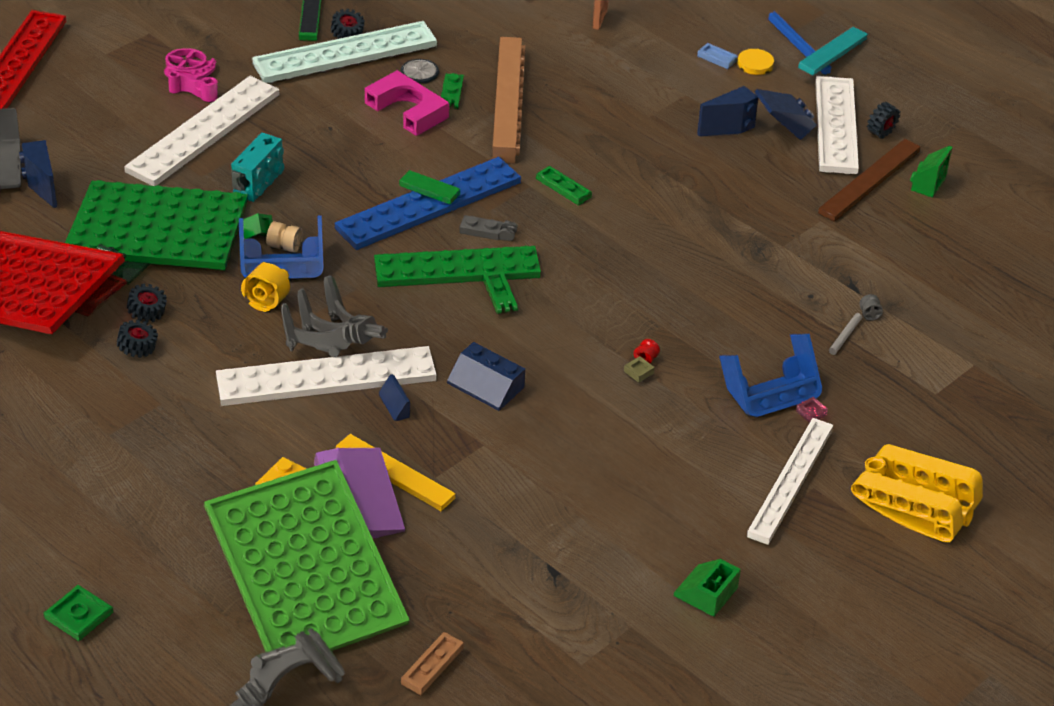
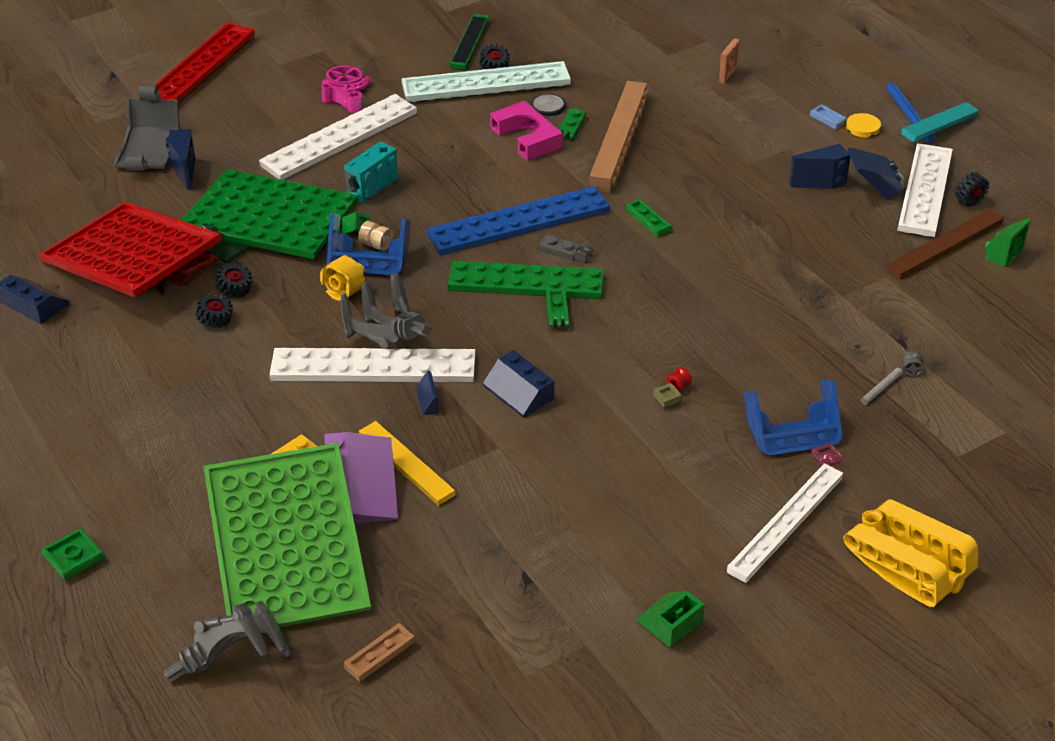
camera: 15 degrees right, 0 degrees up
green tile [399,170,460,205] -> none

